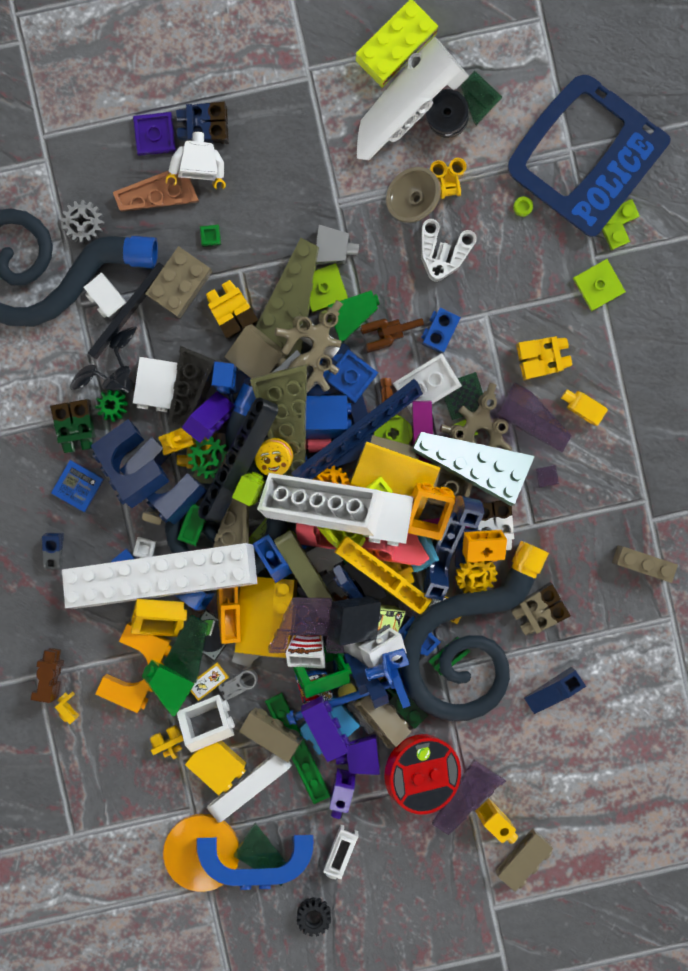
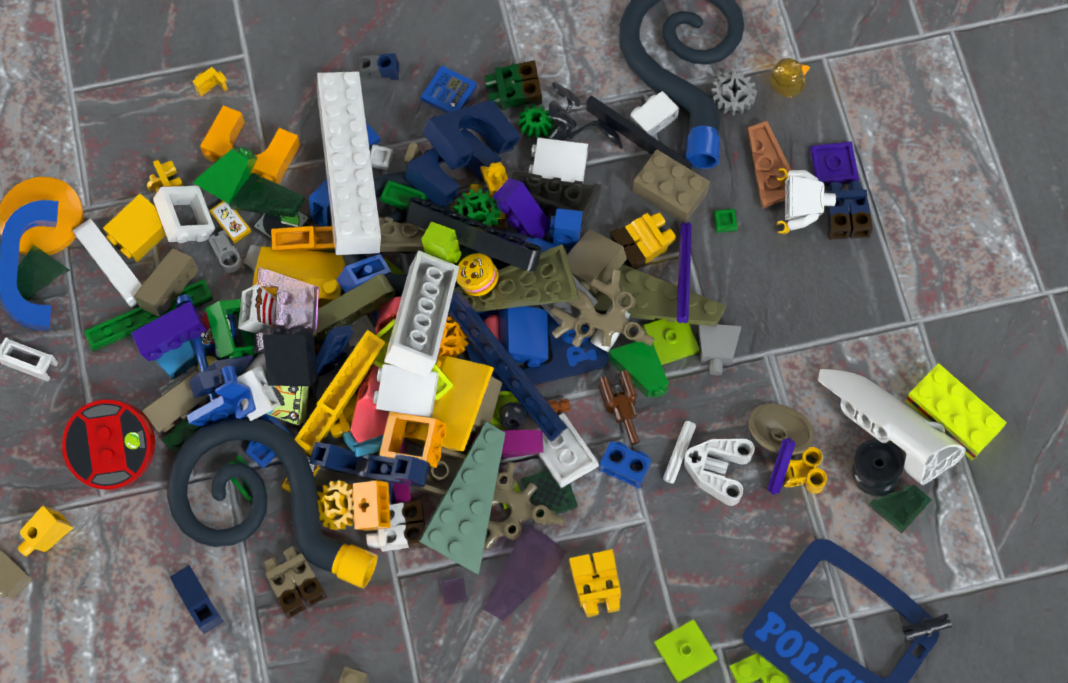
camera: 90 degrees right, 20 degrees down
reddish brown hips [30,648,64,703] -> none
yellow window [131,599,187,637] -> none
blue tile [325,350,378,403] -> none
dark purple torso [329,768,355,819] -> none
dark purple torso [336,734,380,775] -> none
clear purple wing [432,759,506,835] -> none
lime tile [513,196,533,217] -> none
yellow piece [561,389,608,426] -> none
none -> black piece [499,402,527,430]
none -> white axle [663,421,696,484]
none -> dark purple axle [677,222,692,323]
none -> dark purple axle [767,437,795,495]
none -> clear yellow piece [770,58,810,97]
none -> black pin [902,613,952,641]

